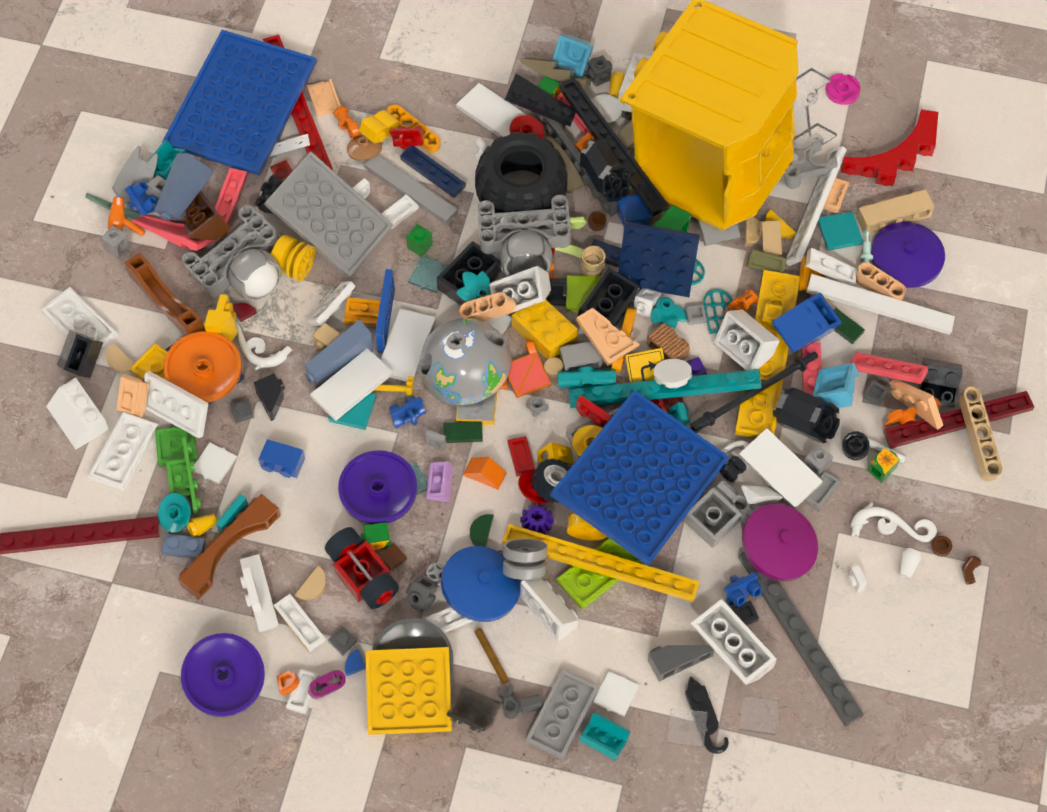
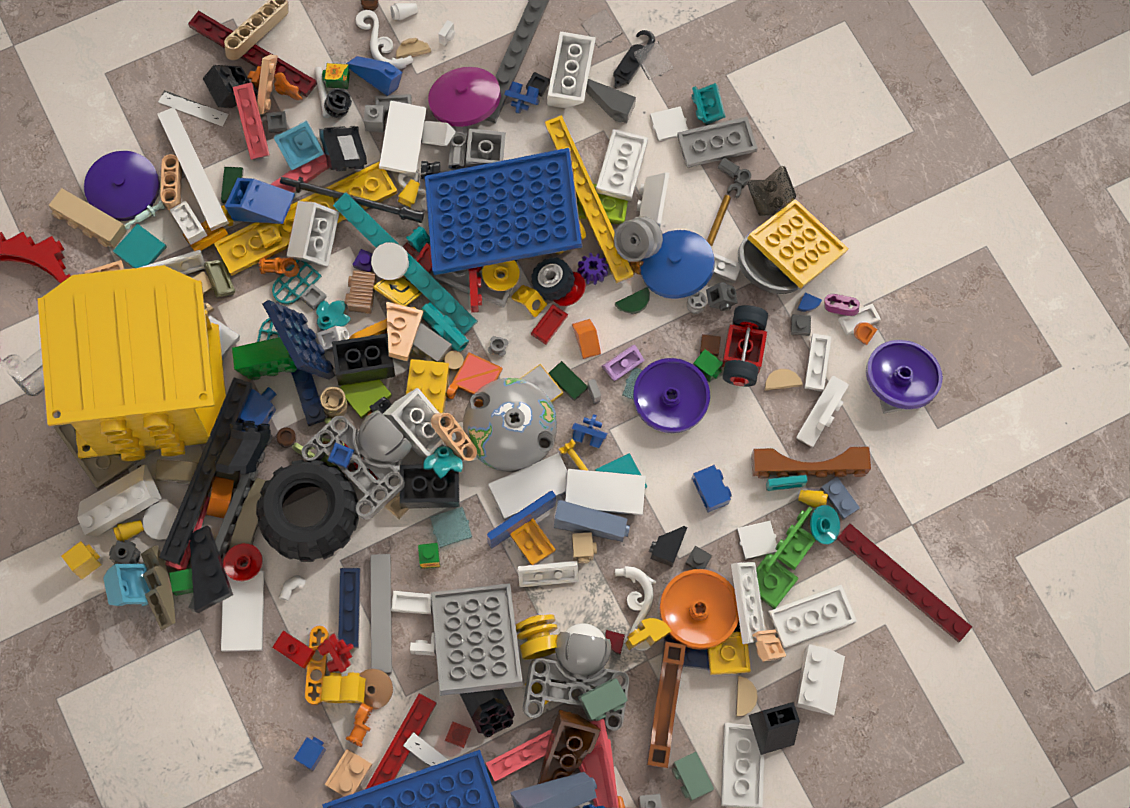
camera: 135 degrees left, 10 degrees up
none -> yellow brick [61,541,101,579]
none -> white sticker [158,90,229,127]
none -> red plate [272,630,316,669]
none -> blue brick [294,737,326,771]
none -> blue tile [328,443,354,469]
none -> blue slope [346,56,403,96]
none -> tan tile [396,38,431,59]
none -> yellow cone [397,179,420,208]
none -> sand green brick [578,678,628,721]
none -> white tile [596,129,648,201]
none -> sand green brick [671,752,714,802]

